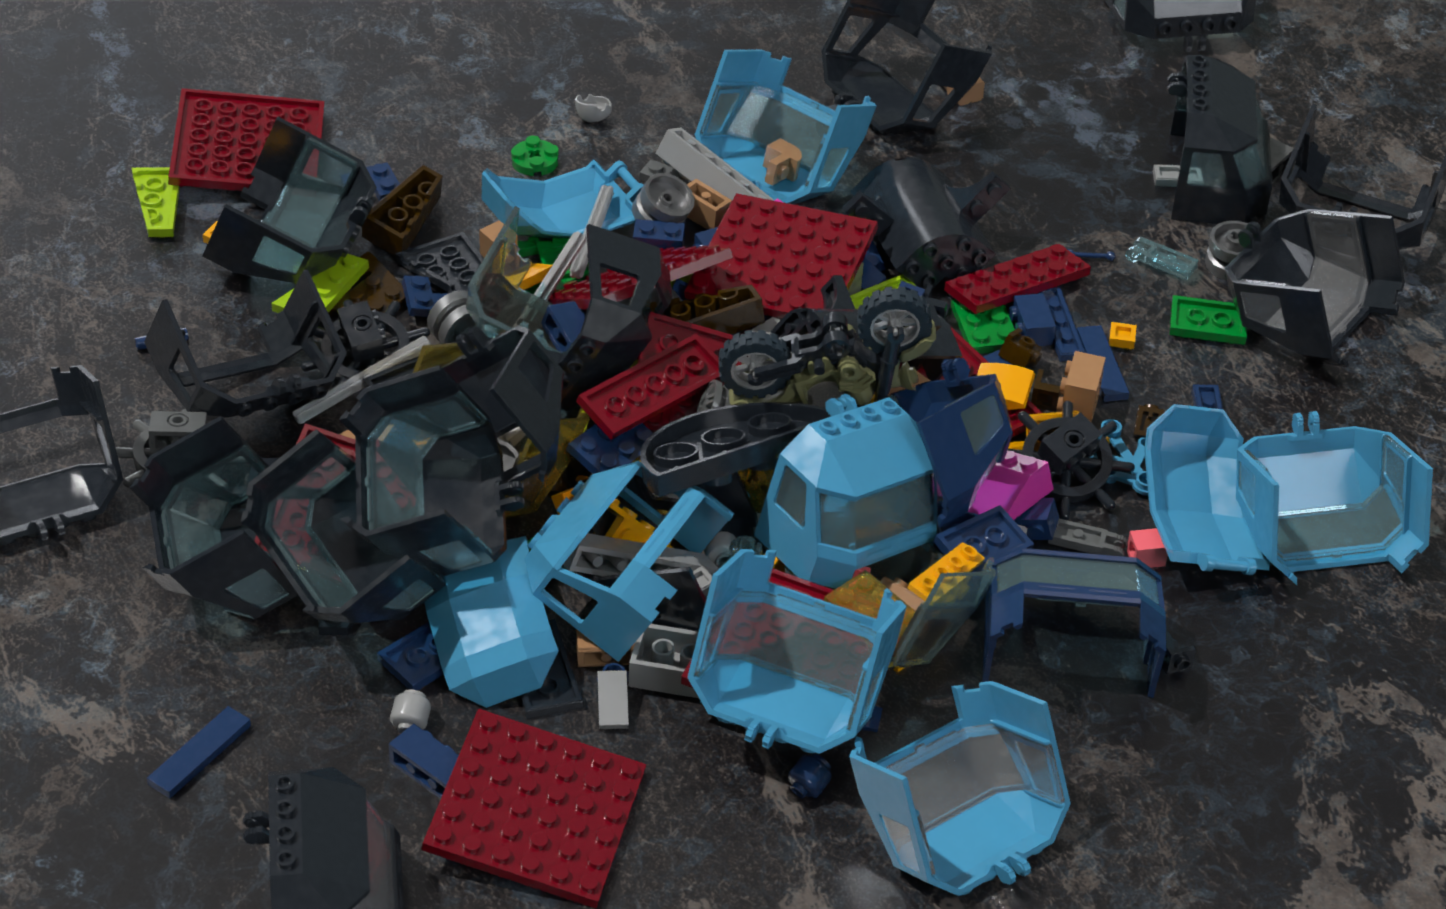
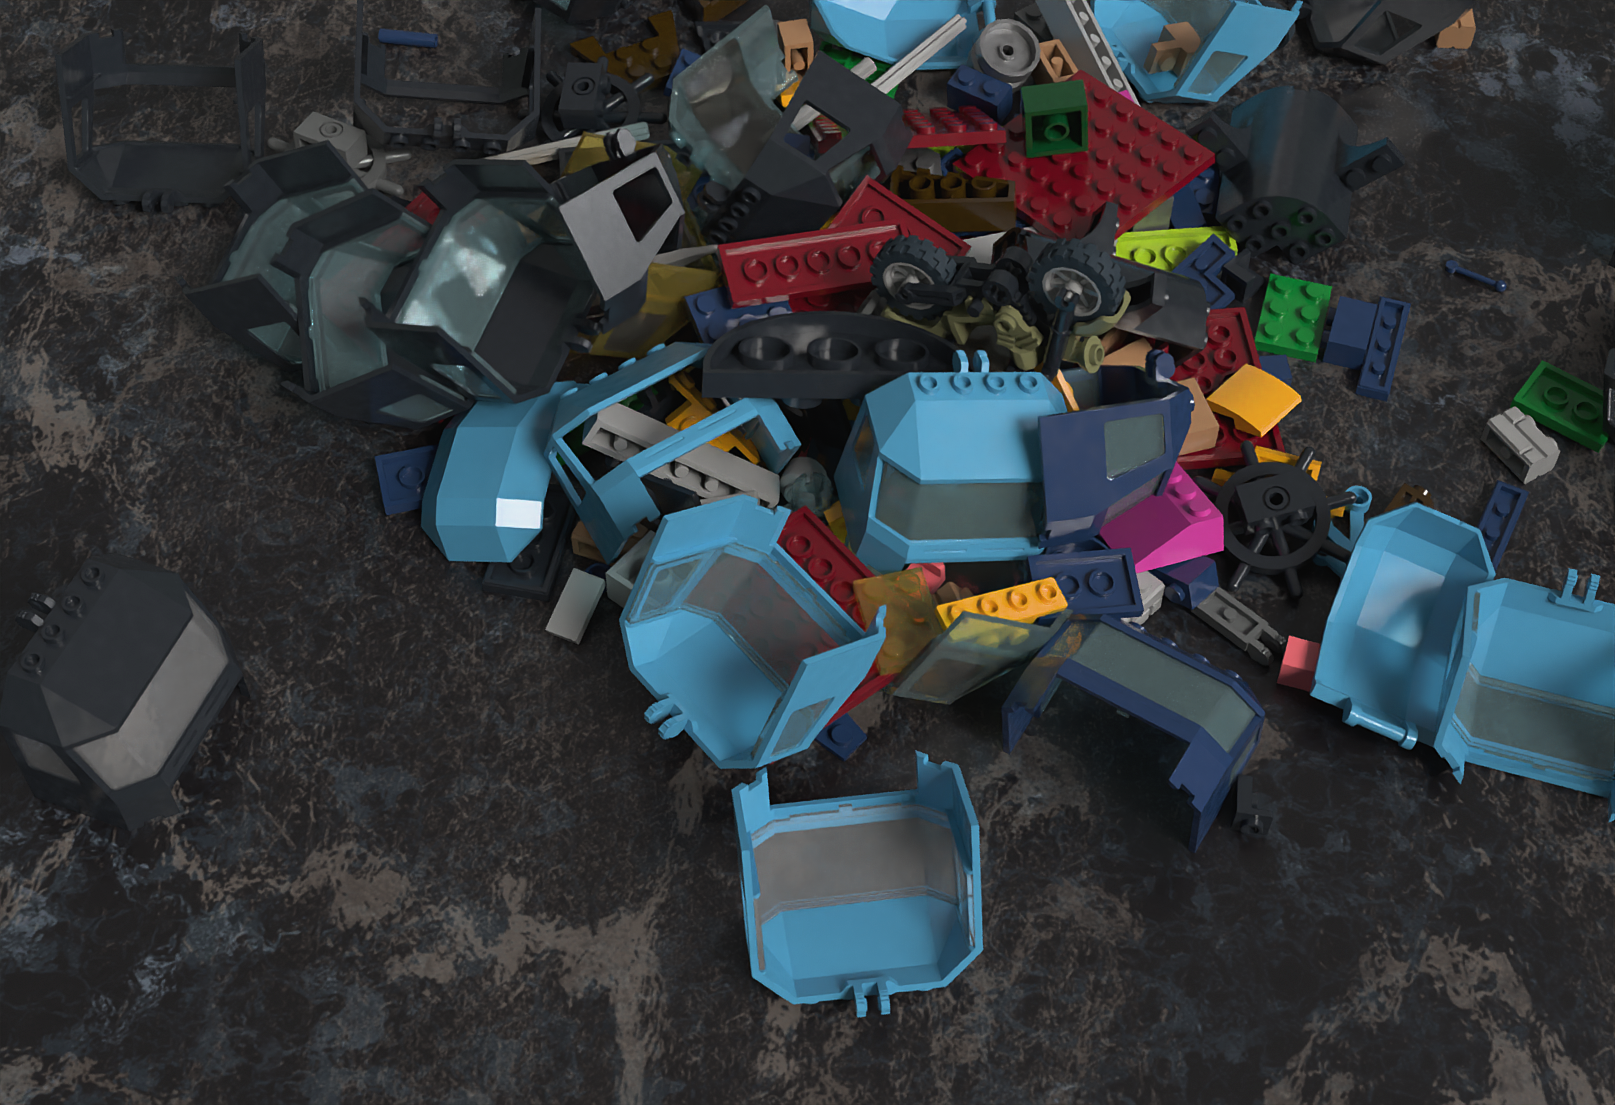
camera: 30 degrees right, 10 degrees up
dark blue tile [147,706,251,799] -> none
lime wing [271,254,369,313] -> none
dark blue brick [389,724,459,799] -> none
light grey head [390,689,431,733] -> none
dark red plate [421,708,646,908] -> none
dark blue head [788,754,832,799] -> none
dark red plate [944,244,1091,314] -> none
dark brown brick [998,328,1042,368] -> none
dark brown panel [1031,369,1061,412] -> none
medium nougat brick [1056,351,1106,423] -> none
dark blue tile [1077,325,1129,402] -> none
light orange plate [1109,322,1137,349] -> none
clear light blue plate [1125,237,1199,280] -> none
none -> dark green brick [1021,79,1088,158]
none -> light grey brick [1481,406,1560,484]

